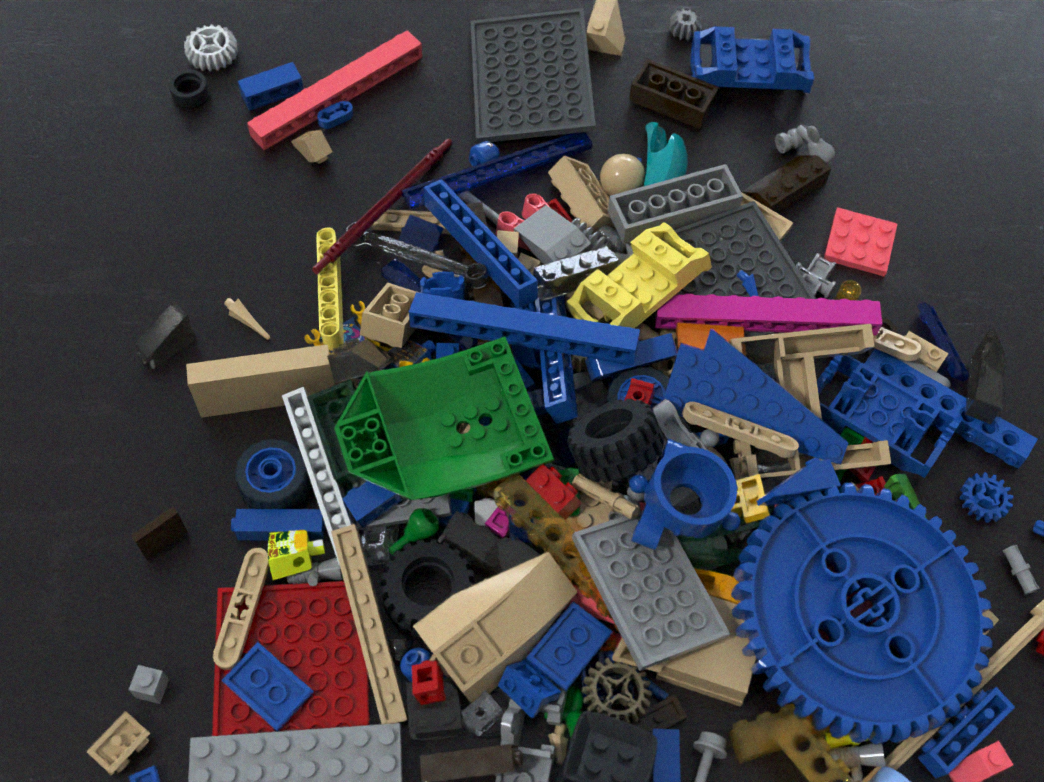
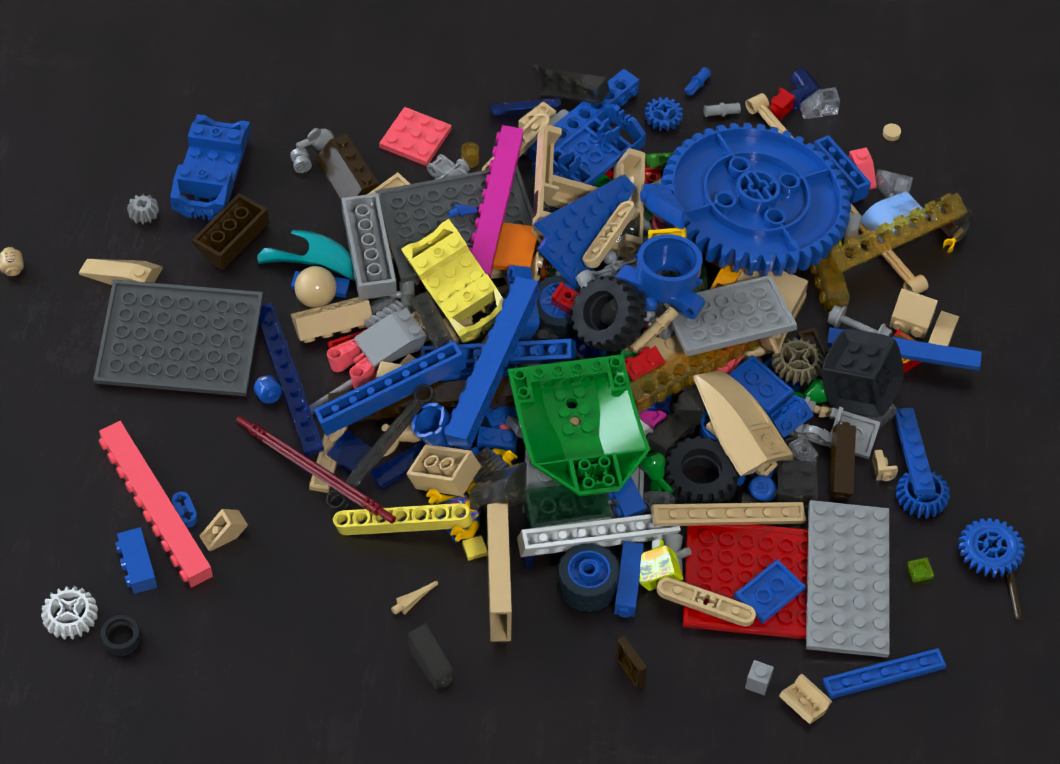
camera: 80 degrees left, 5 degrees down
red brick [412,660,446,705] -> none

